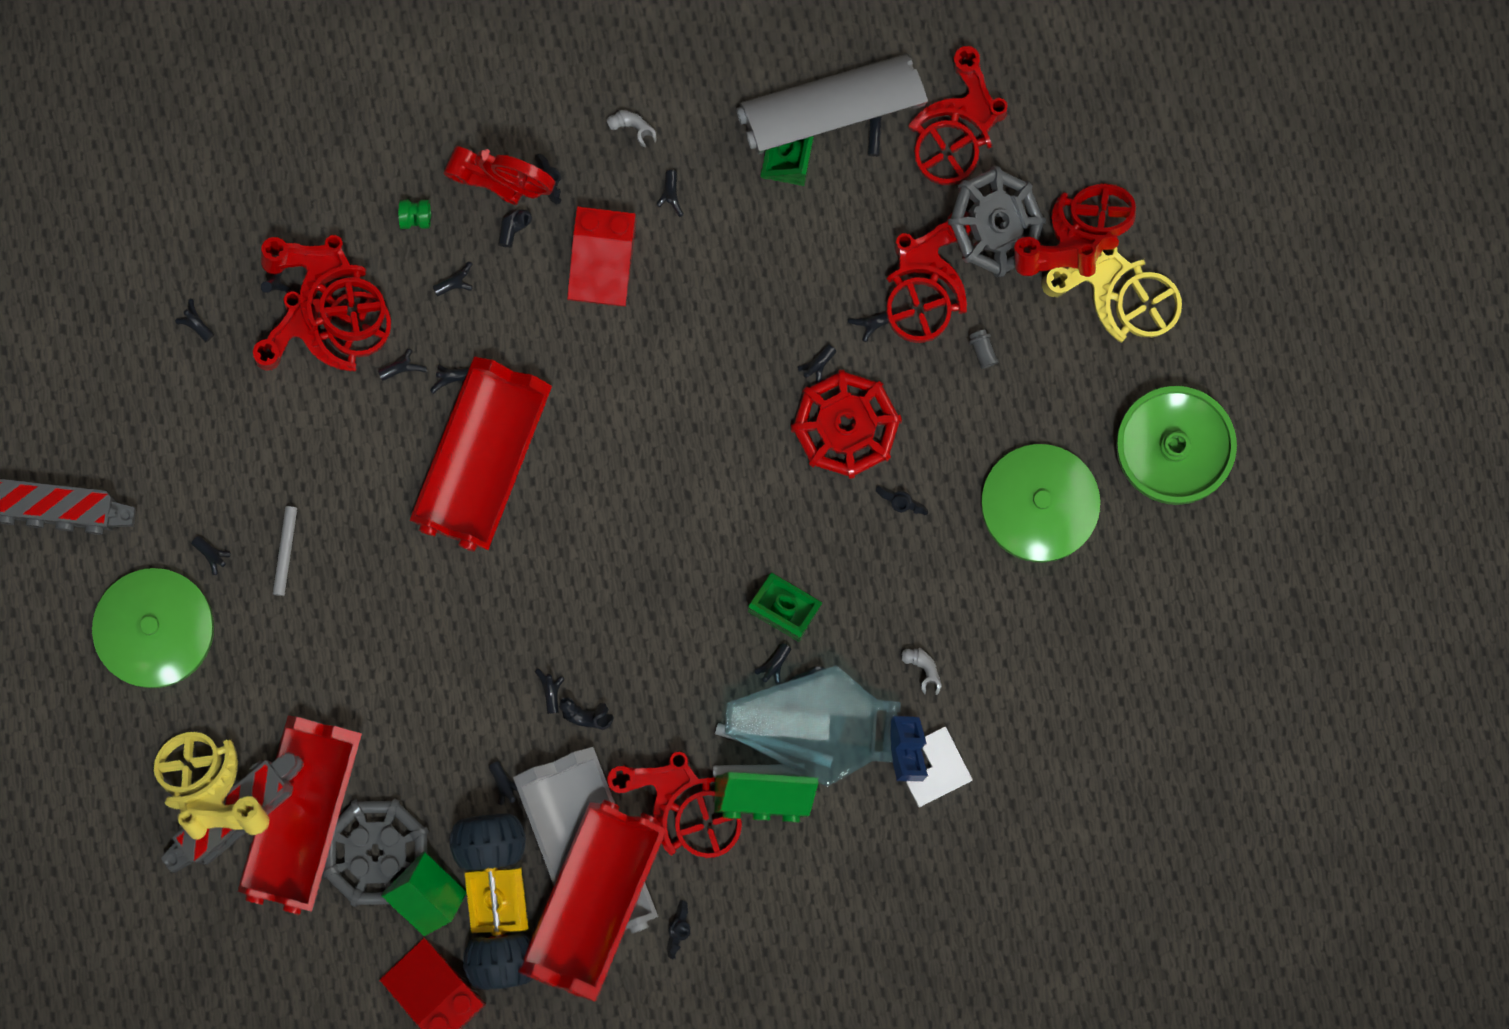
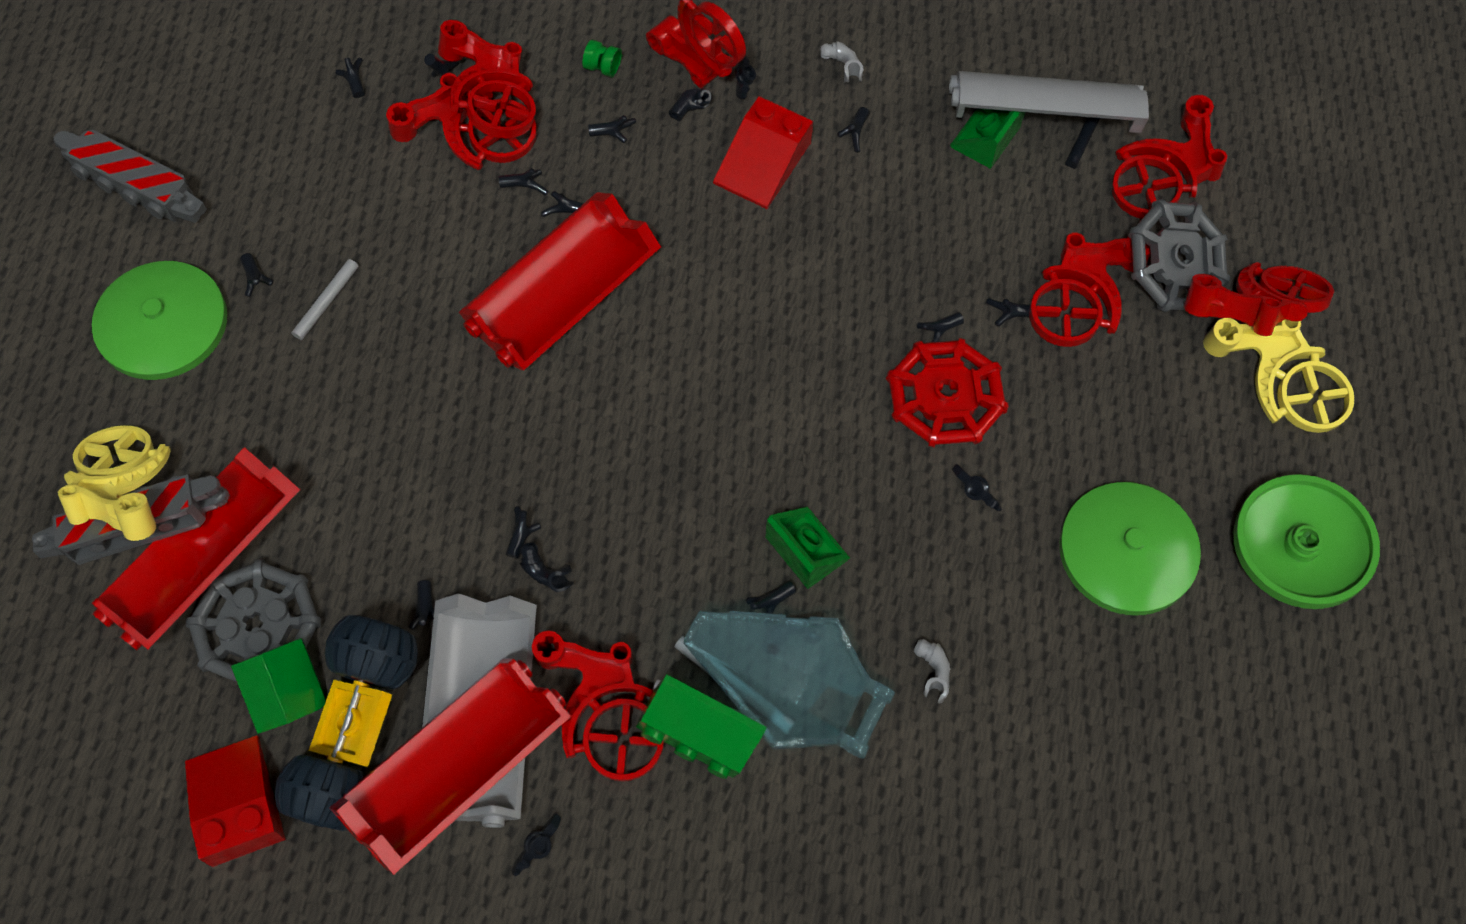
camera: 25 degrees right, 15 degrees down
dark blue slope [891,716,928,782] -> none
white tile [905,727,973,808] -> none
dark grey pin [969,329,999,369] -> none

